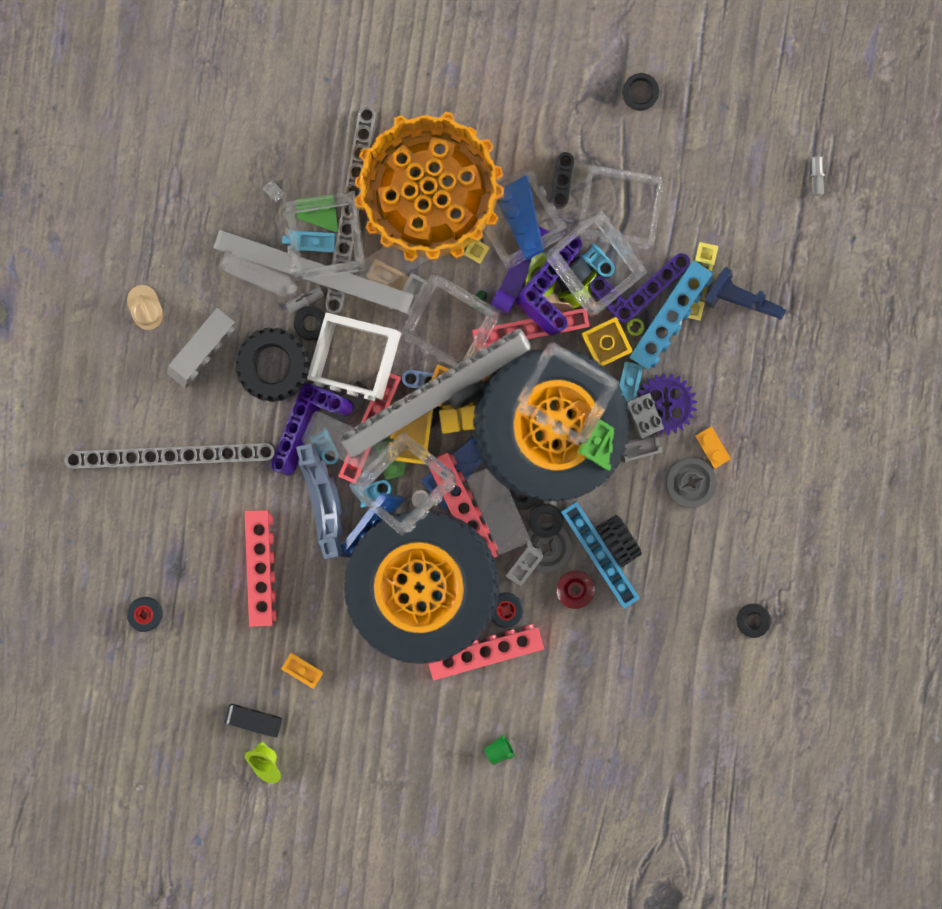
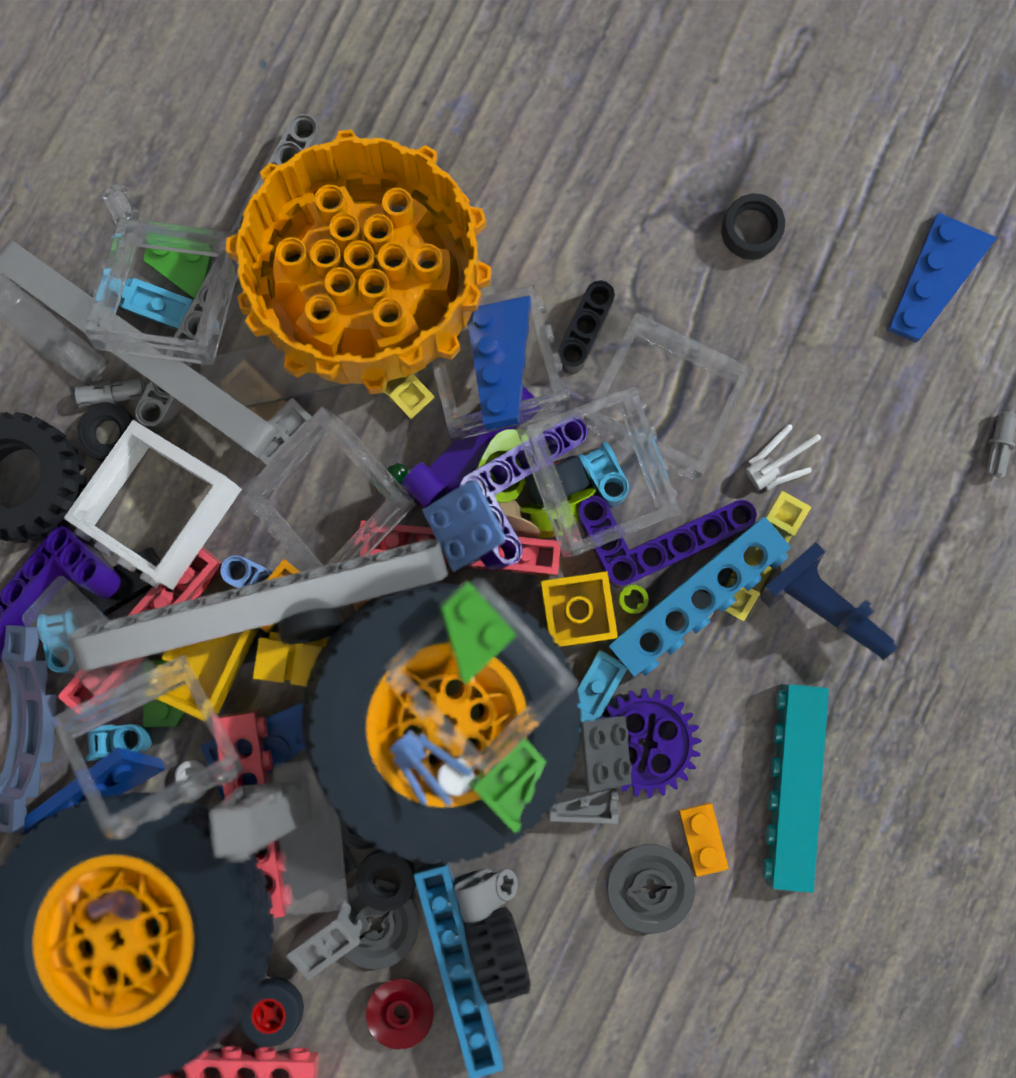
camera: 10 degrees right, 5 degrees down
none -> arm [87,890,141,921]
none -> light grey wedge [210,779,312,861]
none -> medium blue plant [389,731,472,806]
none -> medium blue bracket [422,481,505,571]
none -> white tile [436,759,474,795]
none -> bright green wing [439,581,517,684]
none -> light grey piece [454,869,518,923]
none -> white plant [745,424,821,491]
none -> teal brick [762,684,829,893]
none -> blue wing [887,212,998,343]

